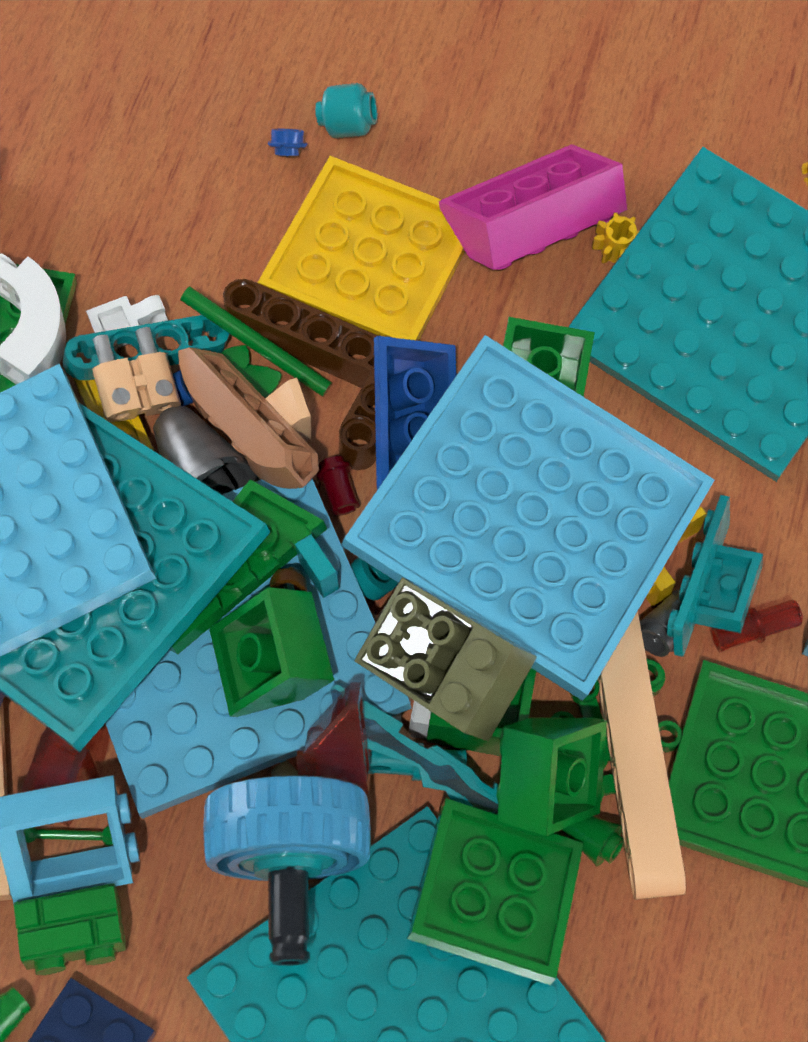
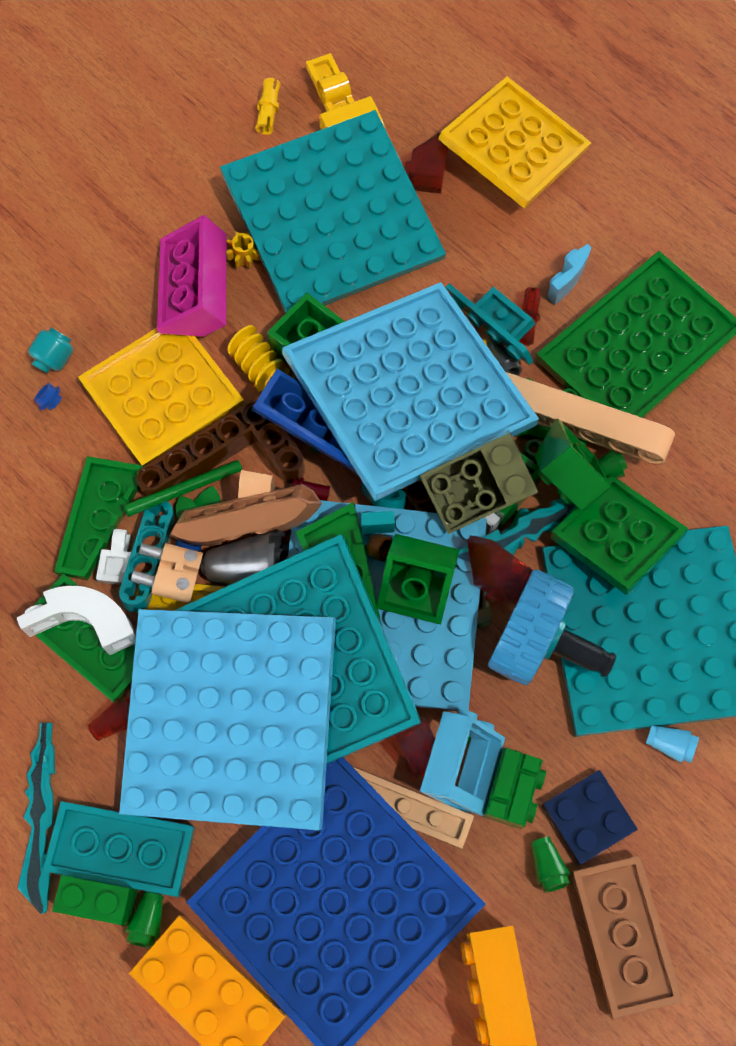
camera: 55 degrees left, 5 degrees up
none -> green wing [54,456,144,581]
none -> yellow piece [228,325,290,392]

